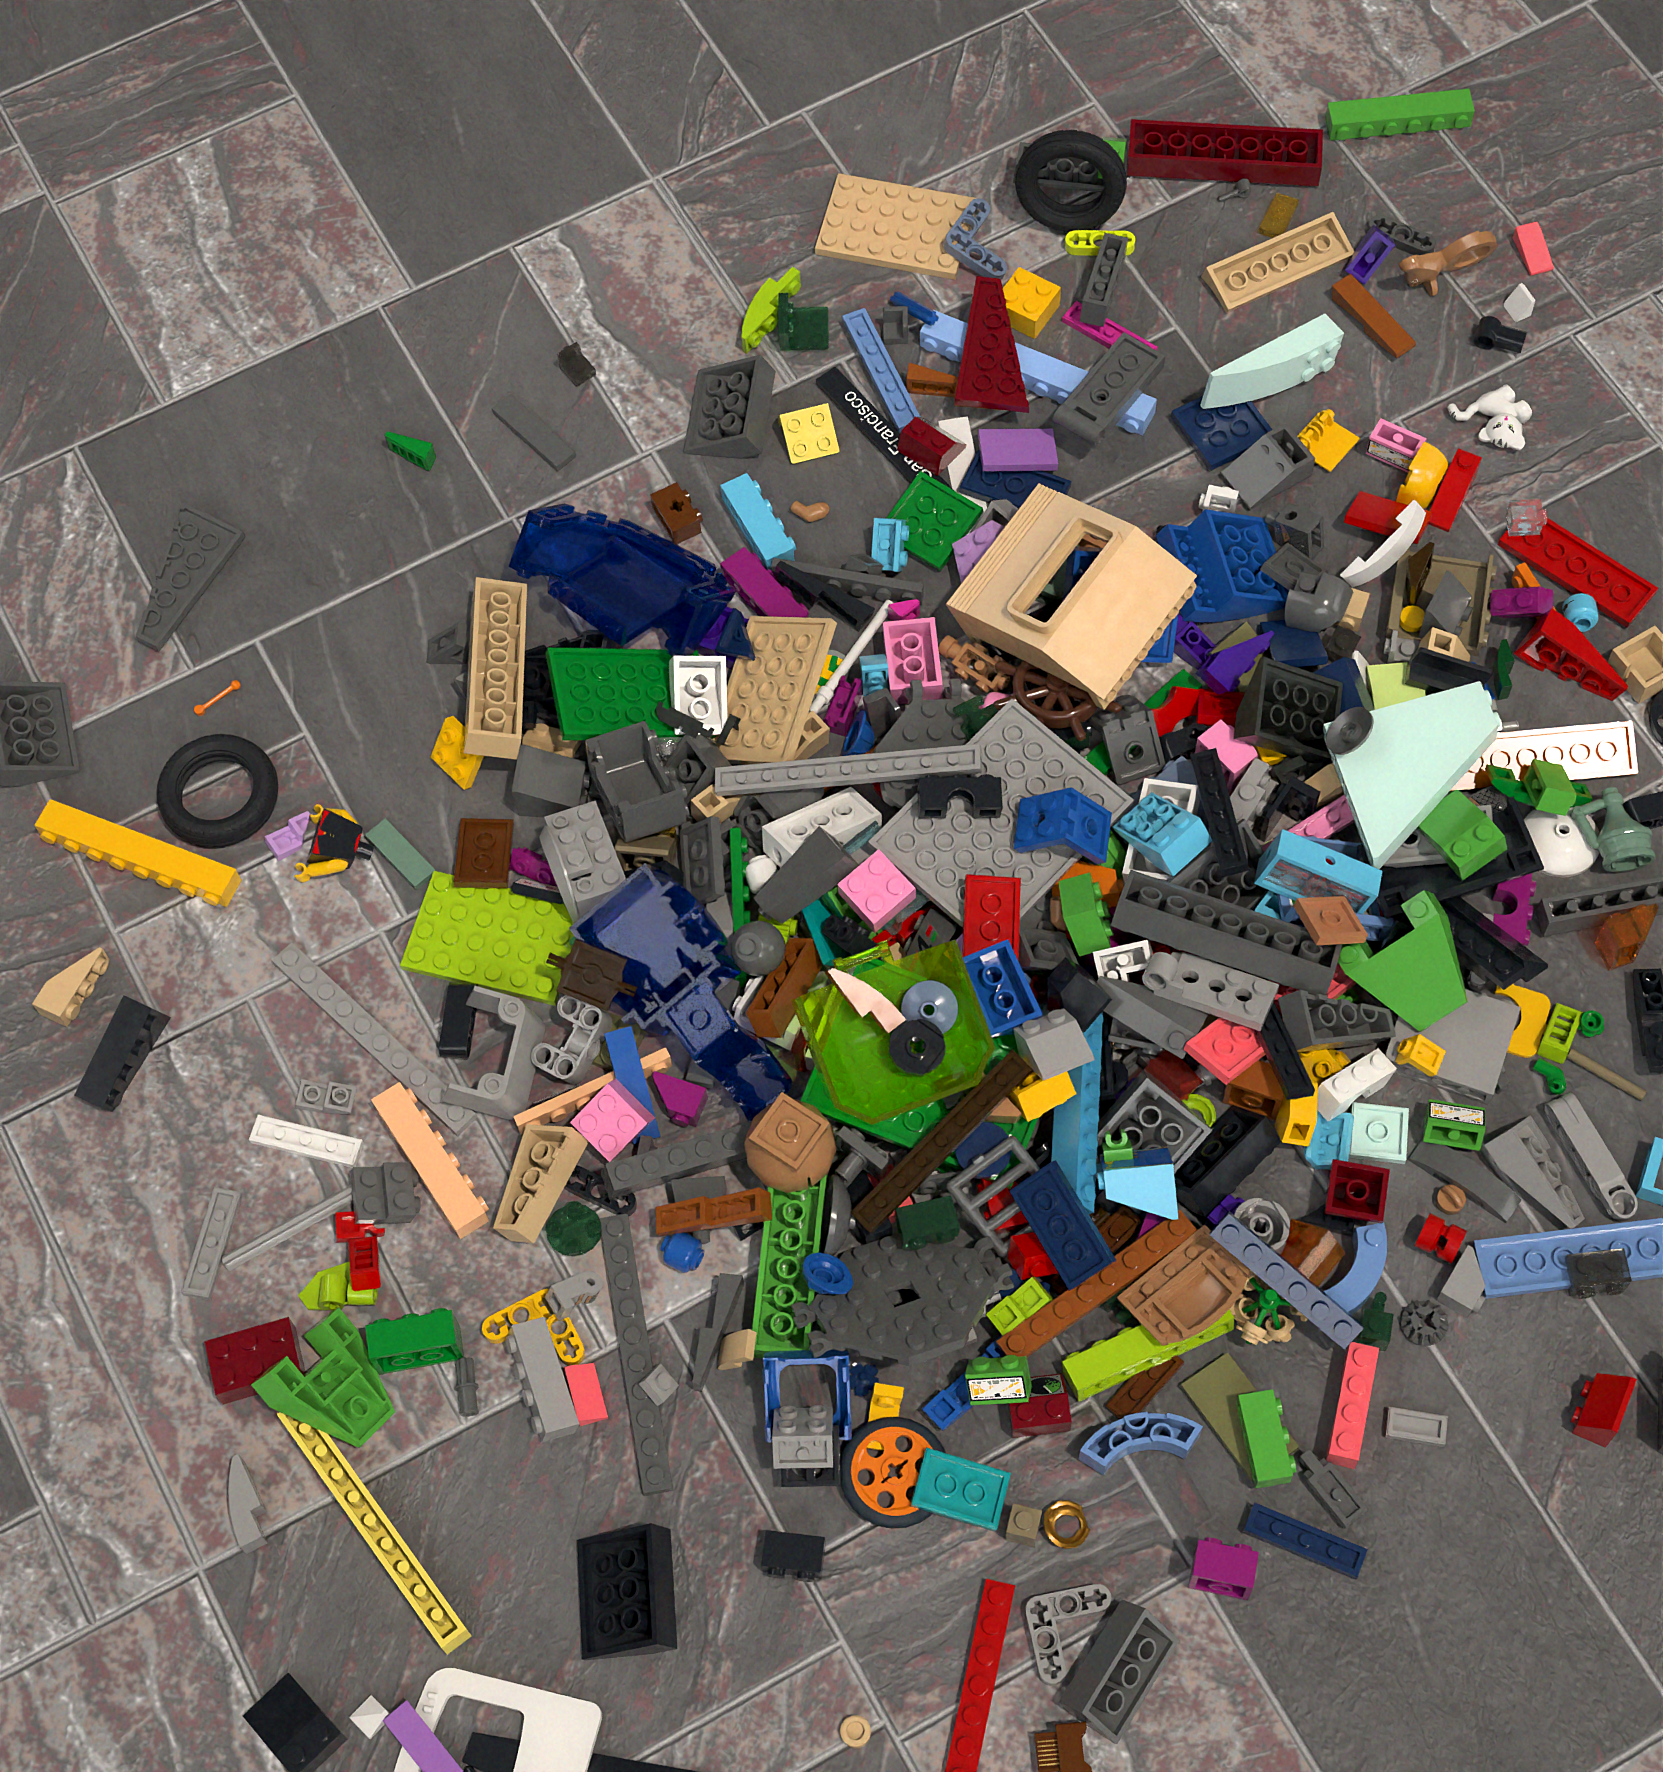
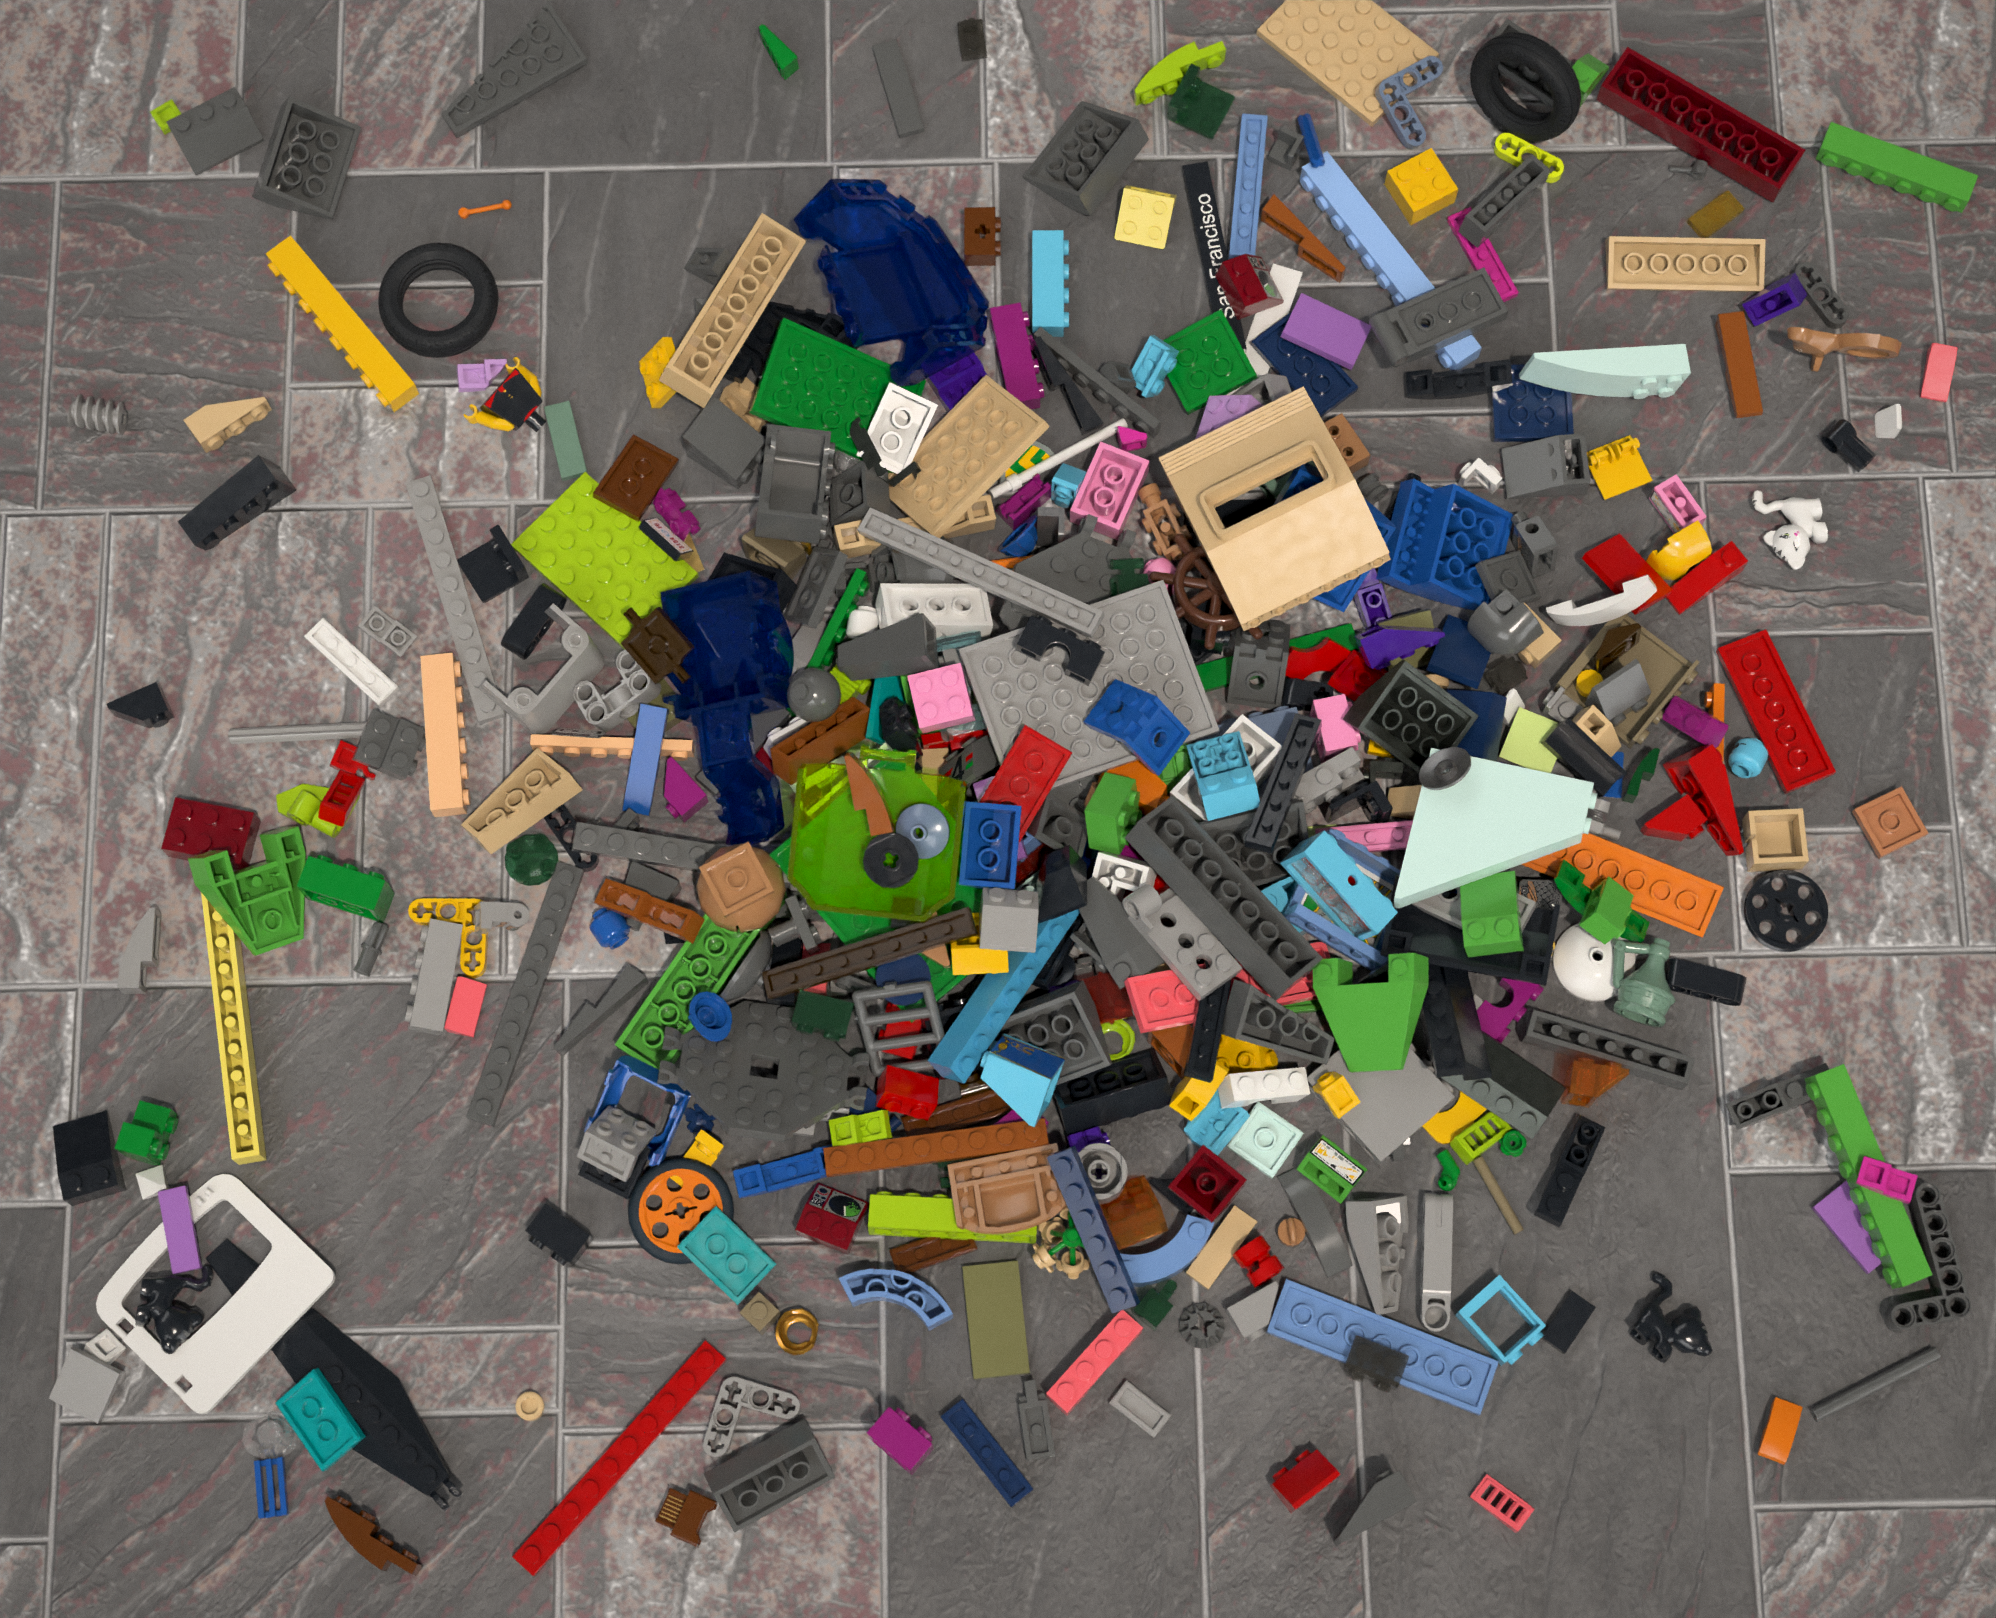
camera: 25 degrees right, 10 degrees up
light grey tile [181,1187,243,1301] -> none
light grey piece [539,801,630,931] -> none
bright pink brick [570,1079,655,1162] -> none
black slope [577,1523,678,1660] -> none
light grey plate [639,1363,679,1406] -> none
dark blue tile [715,608,756,661] -> none
tan slope [717,1329,757,1370] -> none
medium nougat arm [790,501,830,522] -> none
dark red wing [955,276,1029,413] -> none
brick [965,1355,1032,1405] -> none
dark blue tile [1010,1160,1117,1291] -> none
bright green tile [1102,1129,1133,1162] -> none
bright green brick [1236,1389,1296,1489] -> none
nougat plate [1293,896,1368,945] -> none
clear brick [1505,499,1547,536] -> none
none -> black slope [106,682,174,728]
none -> green brick [114,1100,178,1166]
none -> black bracket [457,524,529,603]
none -> tan tile [1185,1205,1257,1290]
none -> black slope [1406,359,1513,400]
none -> pearl dark grey slope [1441,1031,1566,1139]
none -> red slope [1640,794,1708,841]

